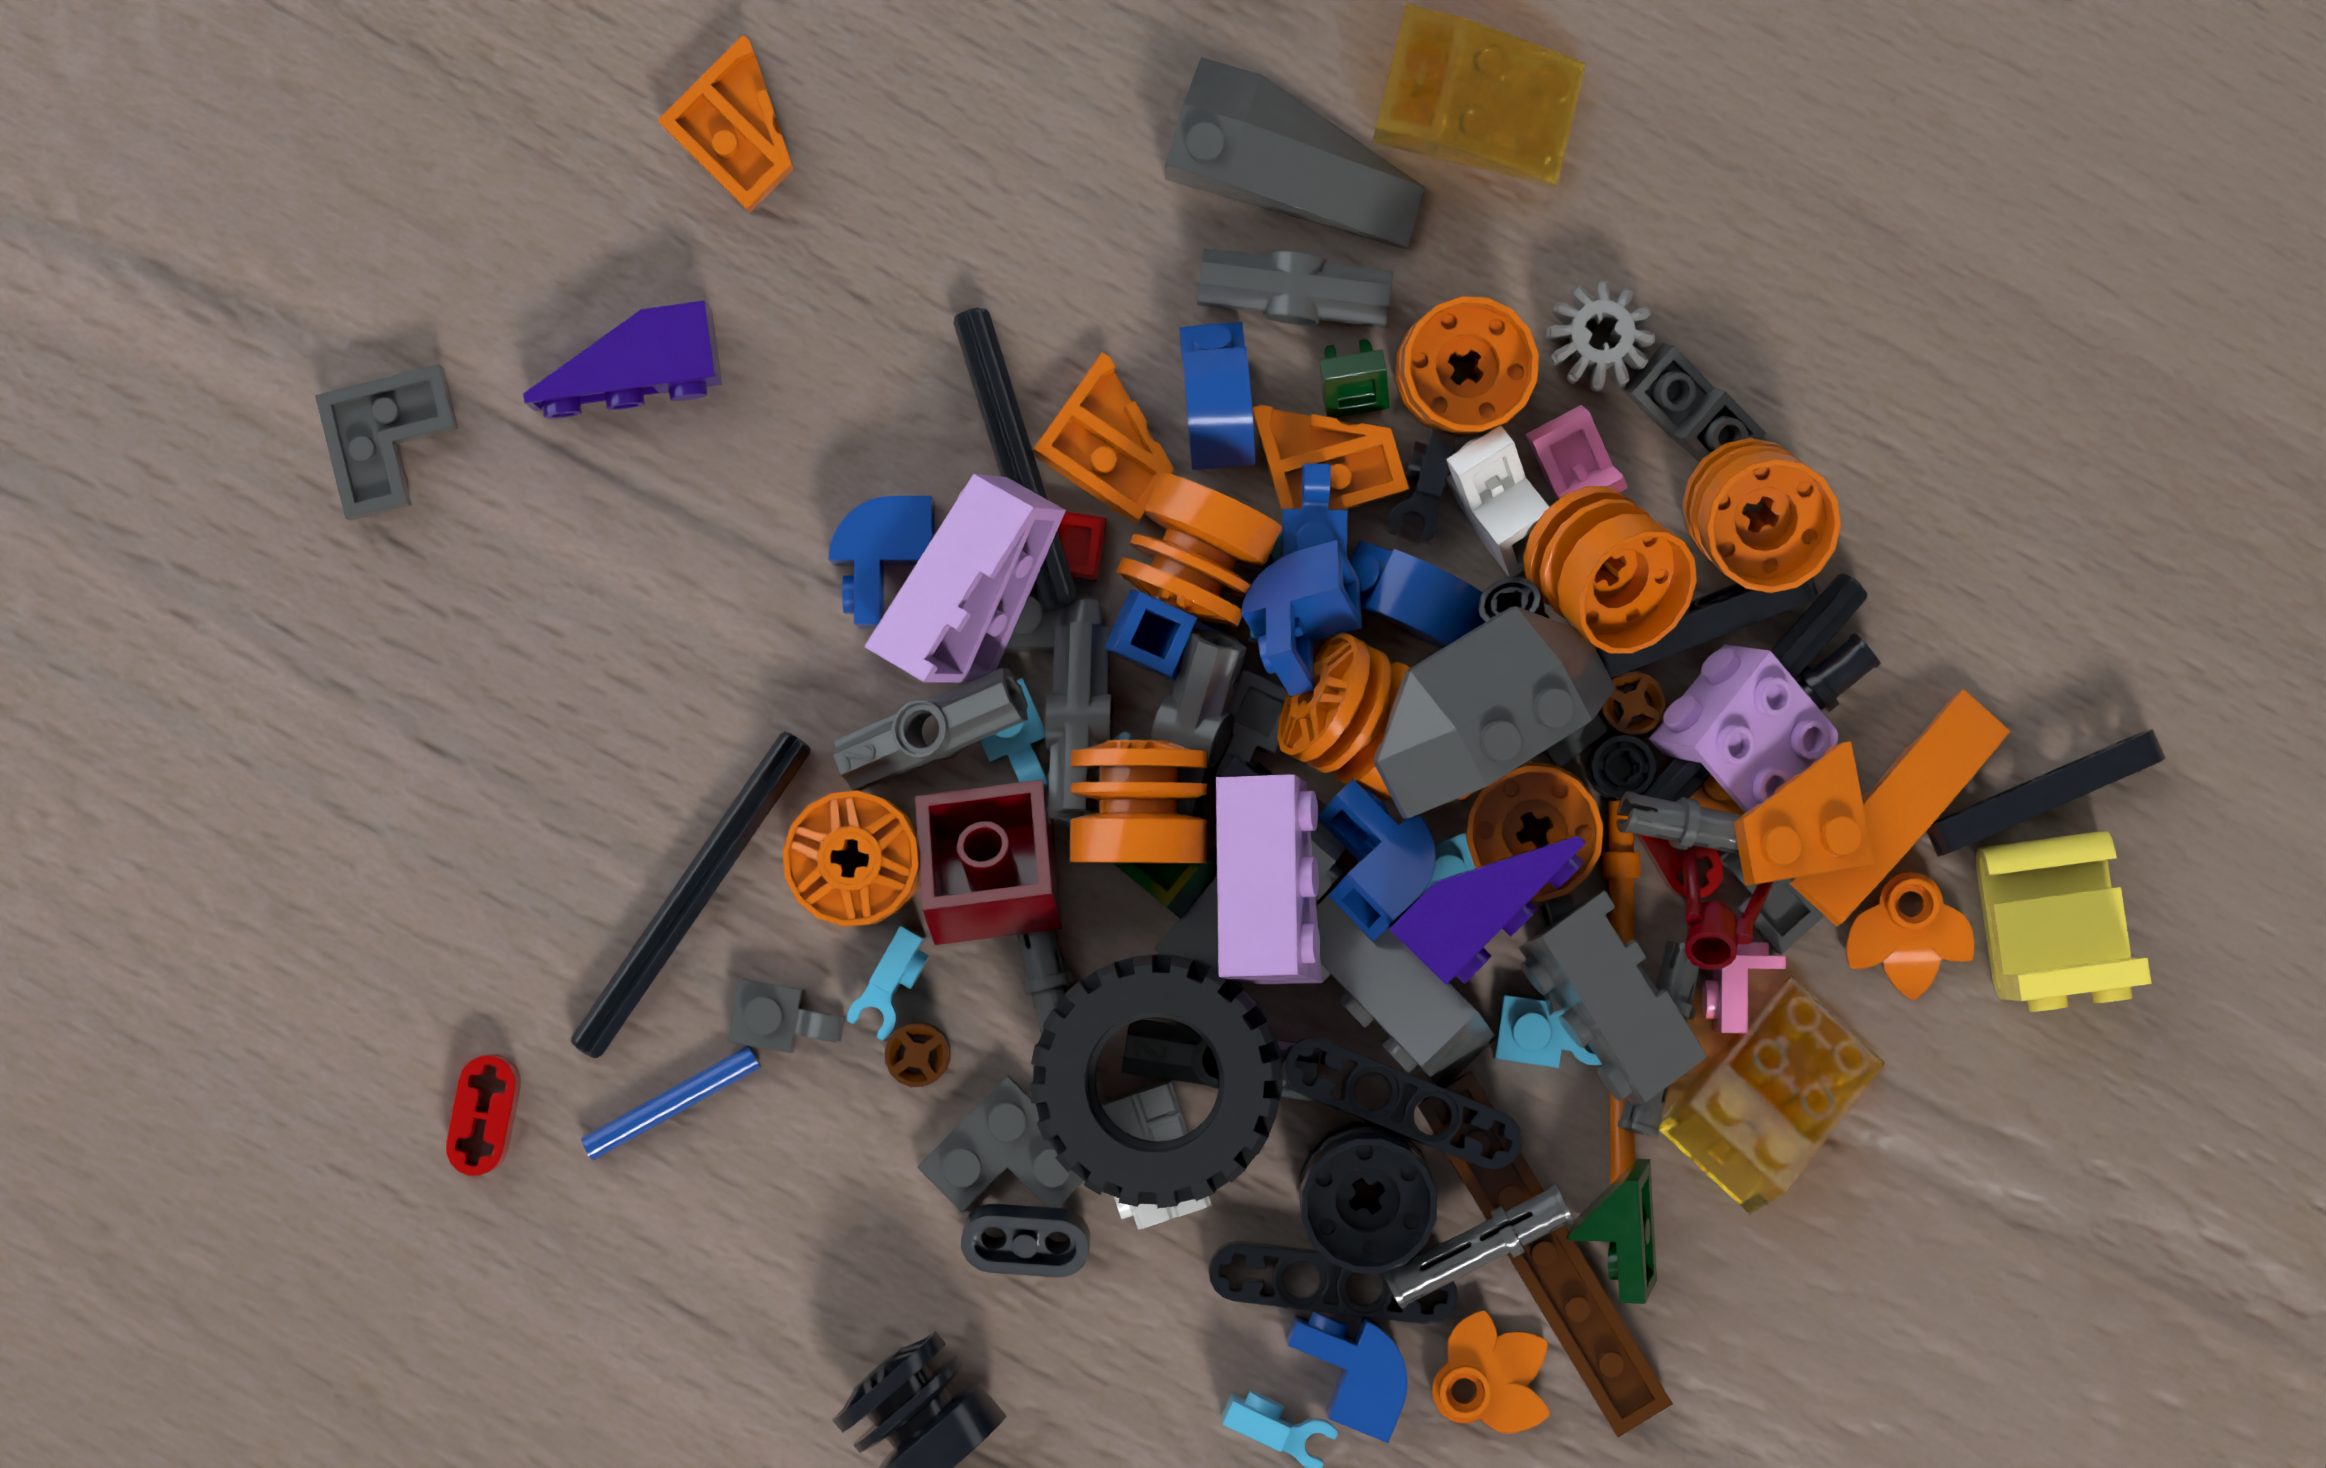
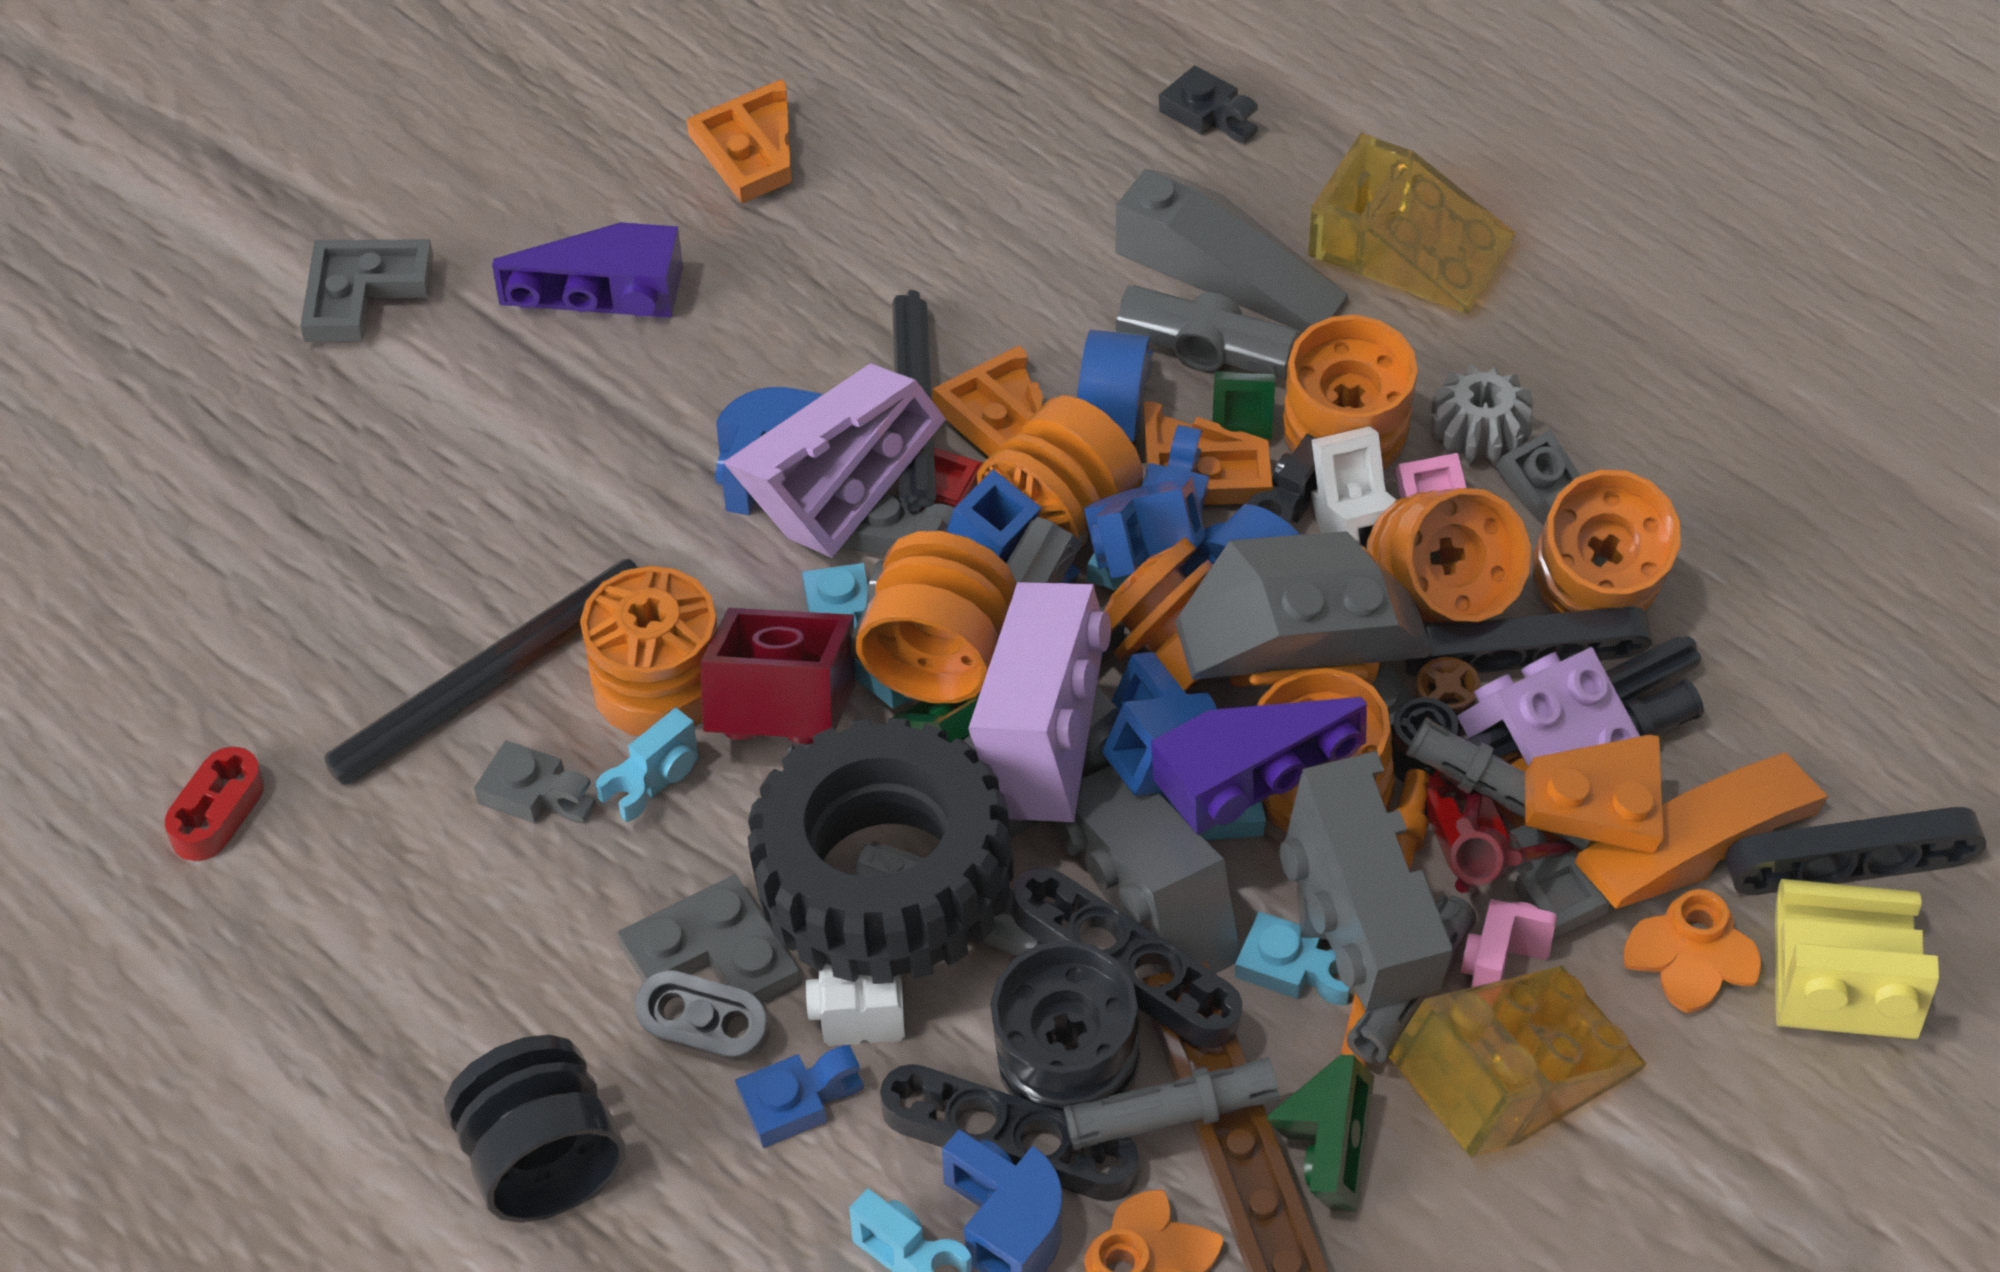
camera: 15 degrees right, 35 degrees down
blue bar [581,1046,761,1161] -> none
dark grey piece [833,668,1028,791] -> none
reddish brown wheel [885,1022,951,1087] -> none
none -> blue plate [735,1044,864,1148]

